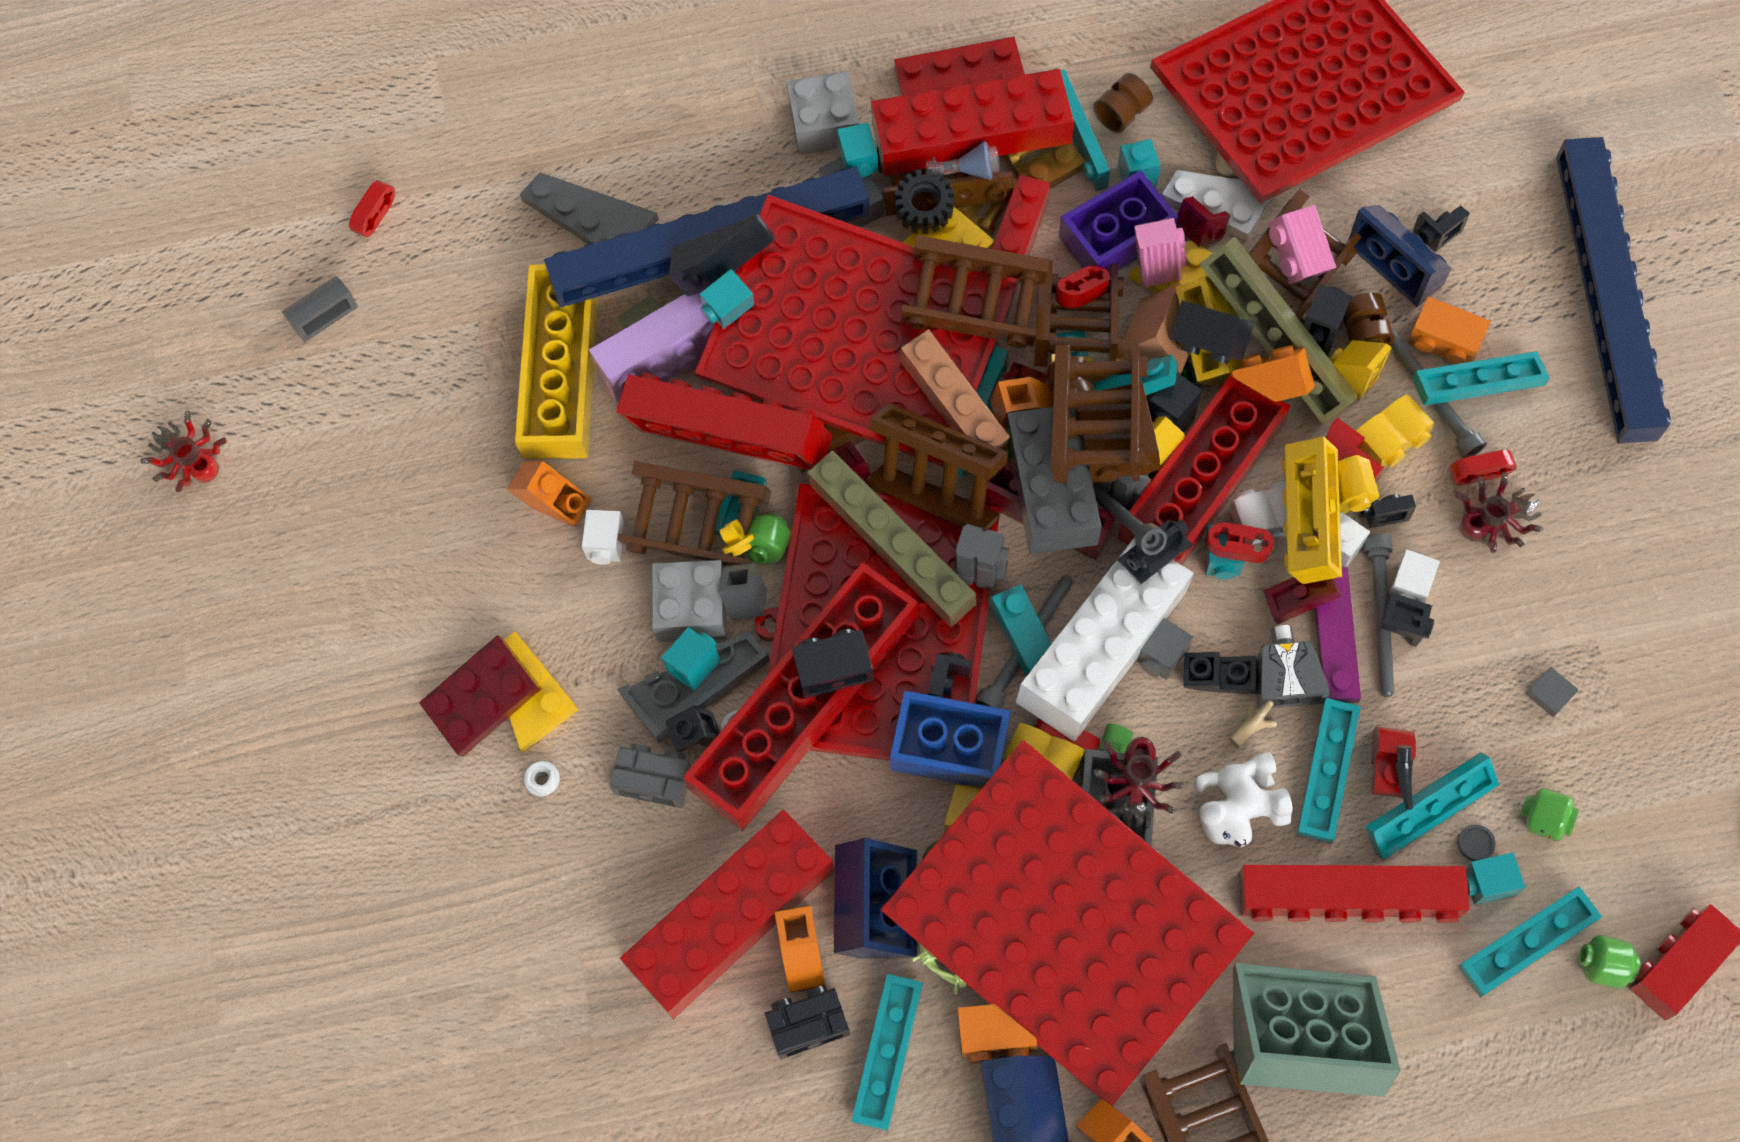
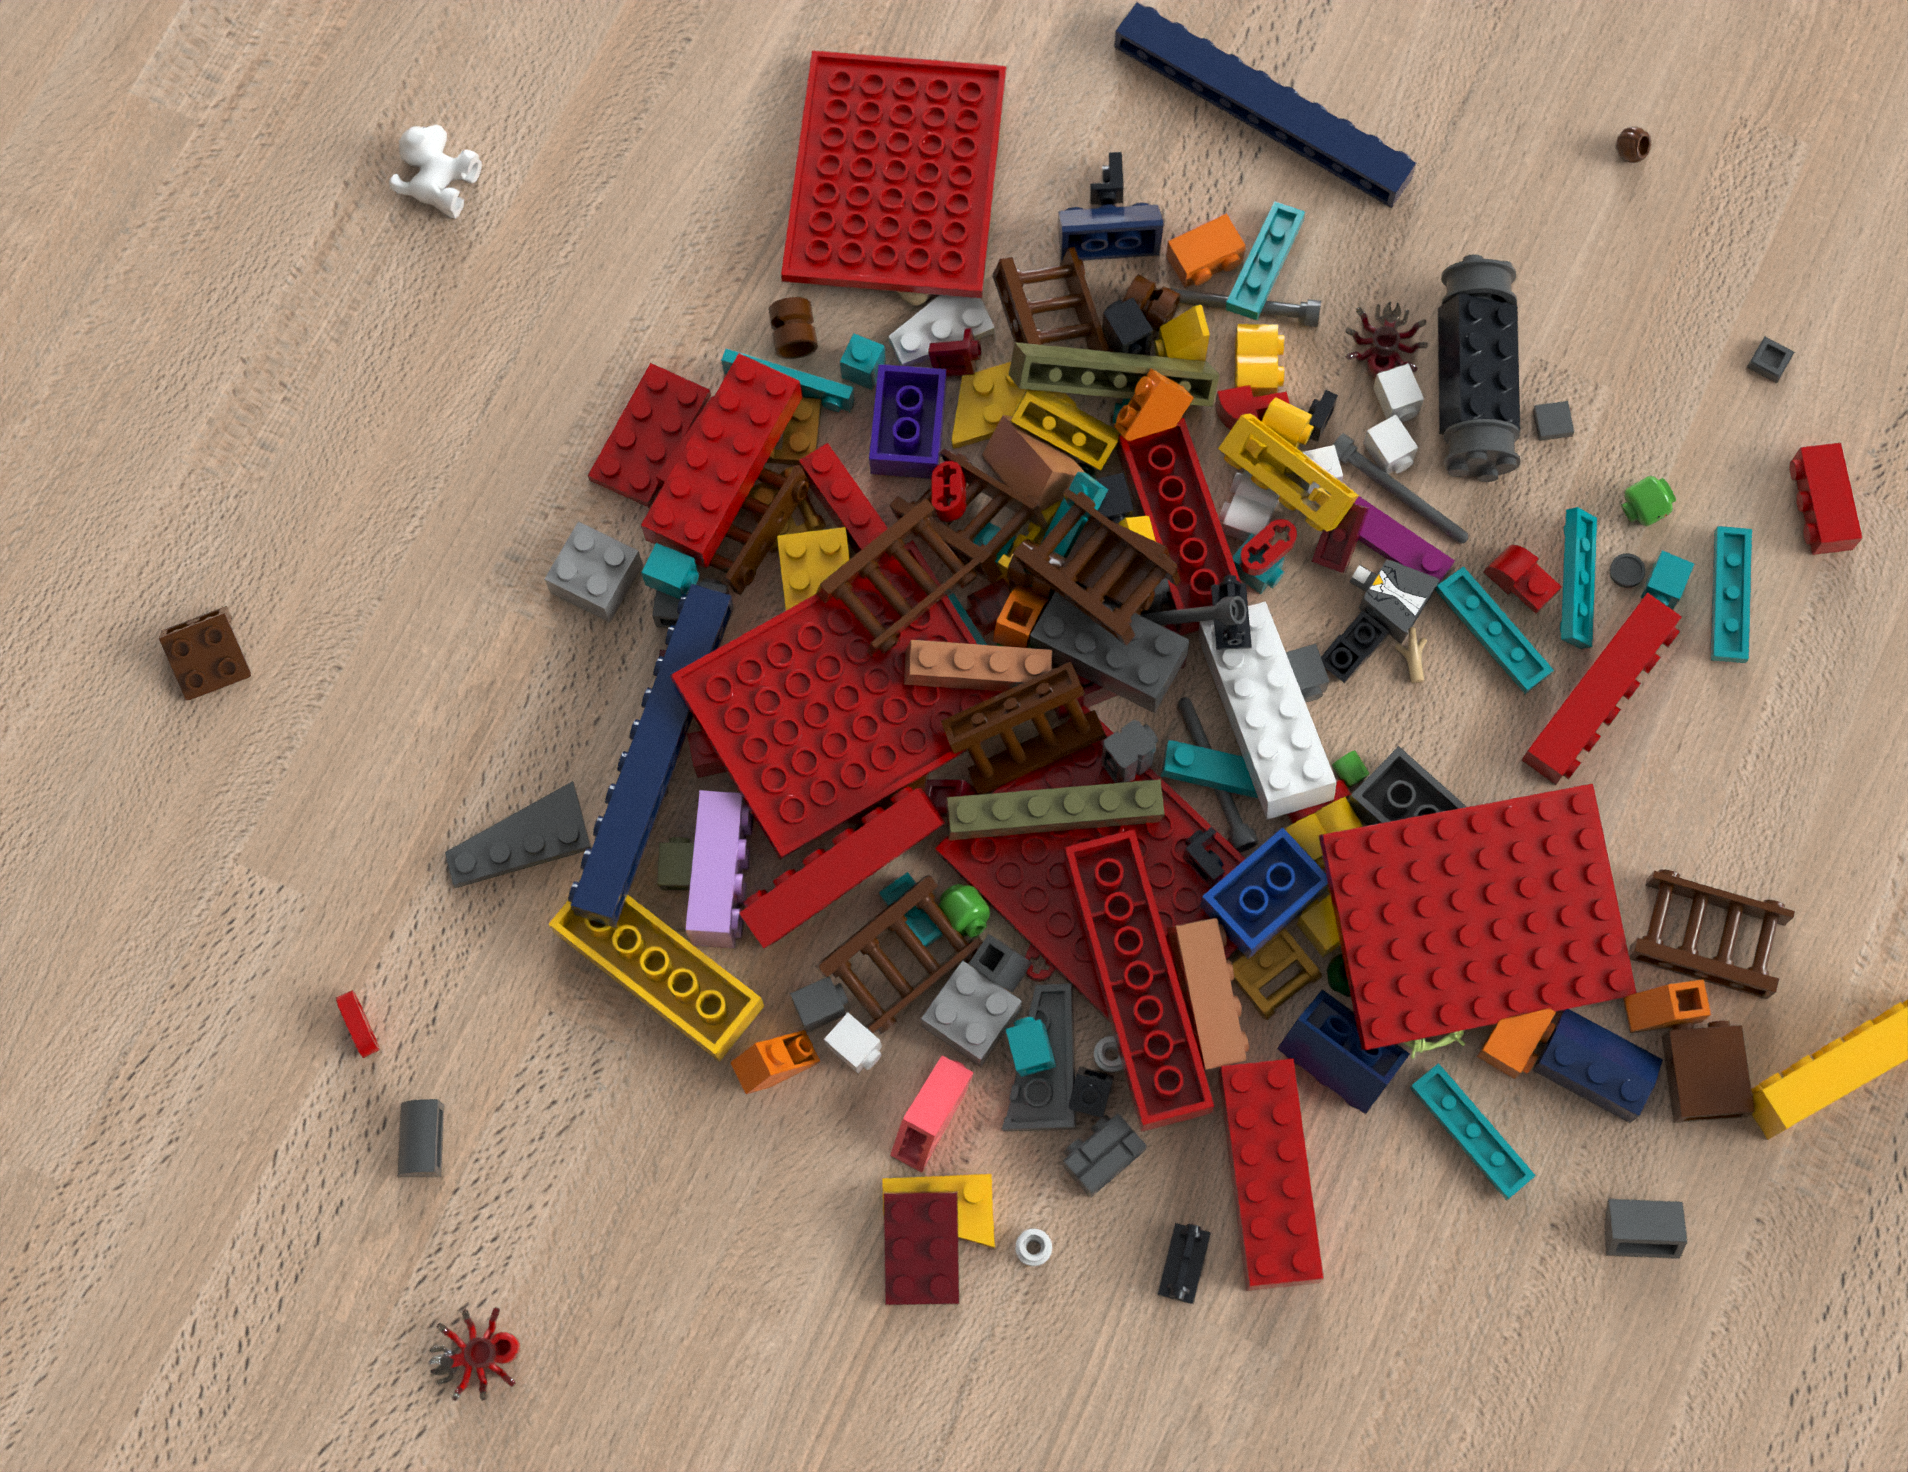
camera: 55 degrees left, 5 degrees up
black slope [669,214,775,297] -> none
teal brick [700,269,754,330] -> none
yellow plate [719,519,755,557] -> none
black brick [765,985,850,1060] -> none
orange slope [775,905,825,993] -> none
black brick [792,629,874,699] -> none
black tyre [895,169,954,234] -> none
piece [926,141,1000,180] -> none
animal [1094,737,1184,828] -> none
bright pink brick [1134,218,1187,288] -> none
black brick [1170,300,1255,364] -> none
white animal [1194,752,1293,848] -> none
sand green slope [1233,963,1401,1097] -> none
bright pink brick [1268,205,1337,284] -> none
black bracket [1380,593,1434,647] -> none
black helmet [1395,745,1413,810] -> none
red beam [1449,450,1517,486] -> none
bright green head [1579,935,1640,989] -> none
none -> dark grey brick [790,976,849,1032]
none -> coral slope [890,1055,974,1173]
none -> black hinge [1157,1223,1211,1304]
none -> nougat brick [1167,918,1249,1070]
none -> pearl gold plate [1232,927,1323,1020]
none -> white brick [1373,364,1424,422]
none -> brick [1438,254,1521,482]

